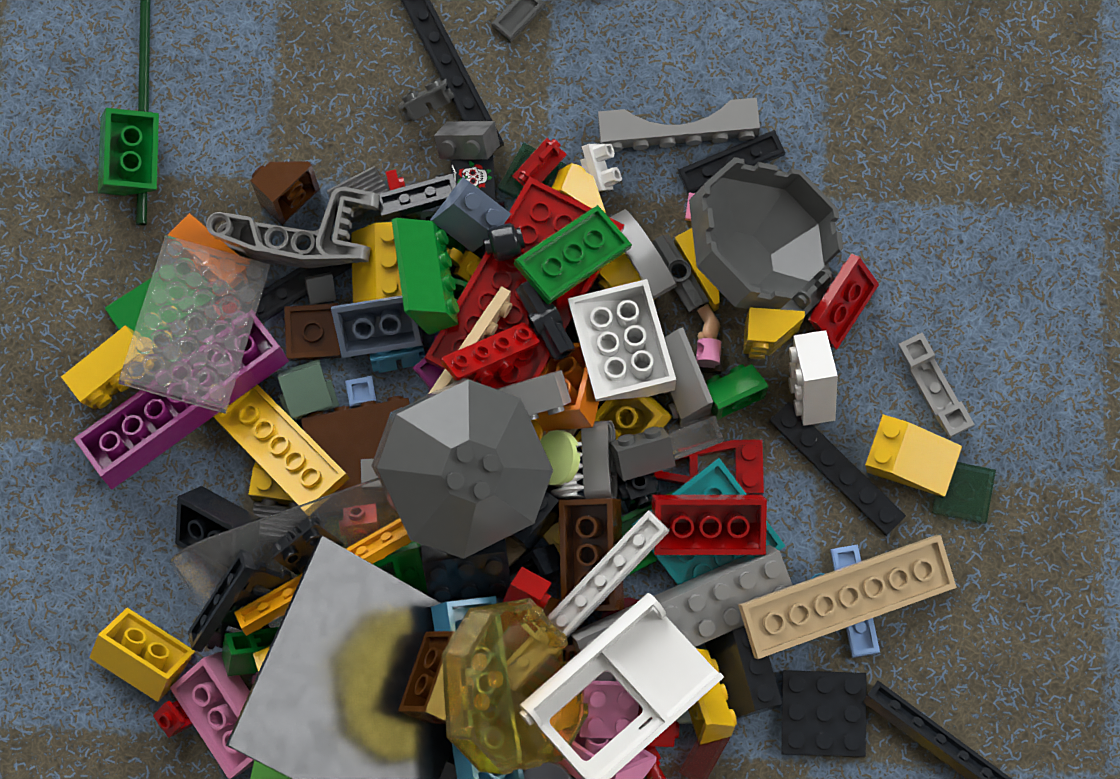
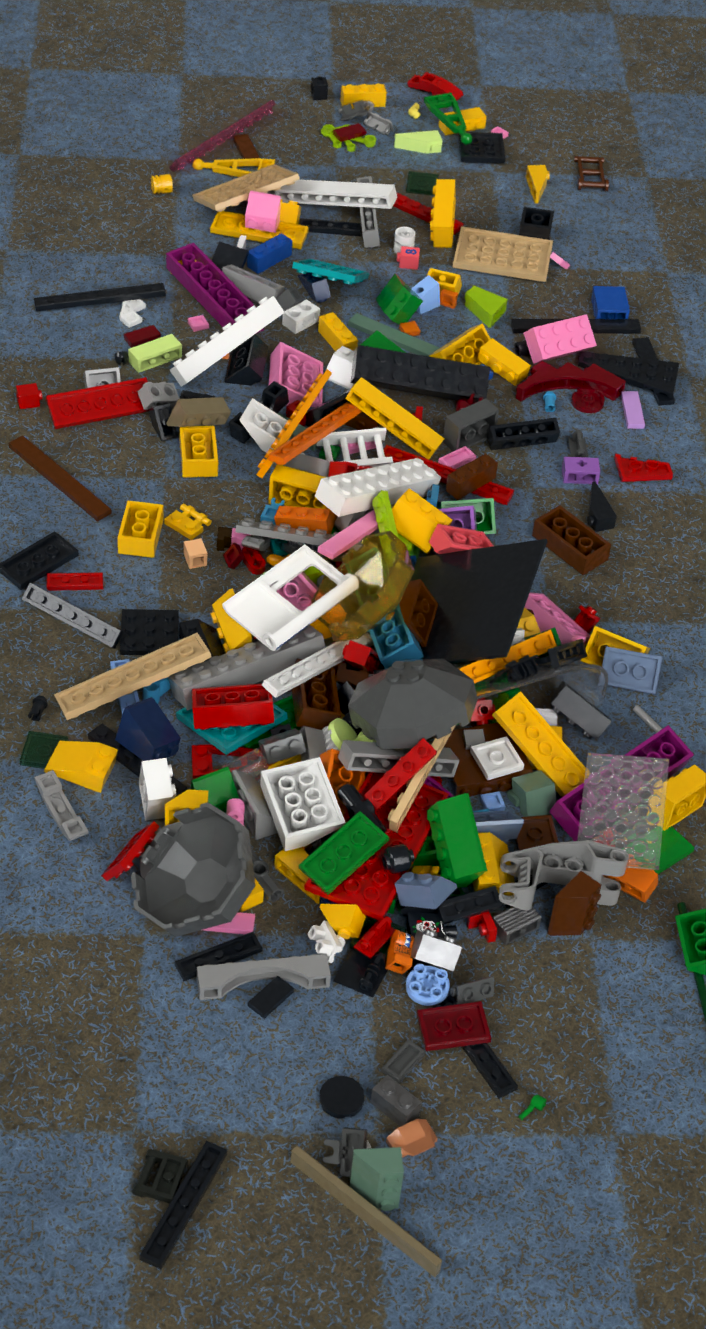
camera: 170 degrees right, 30 degrees down
light grey slope [610,209,677,299] -> none
none -> black pin [28,696,48,721]
none -> dark blue slope [115,697,181,761]
none -> black tile [248,976,294,1019]
none -> black hinge [334,948,388,998]
none -> orange leg [385,930,414,975]
none -> light blue tile [406,964,450,1006]
none -> dark red tile [417,1001,491,1051]
none -> white plate [470,736,524,781]
none -> sand blue tile [599,646,662,694]
none -> light grey bar [633,705,663,733]

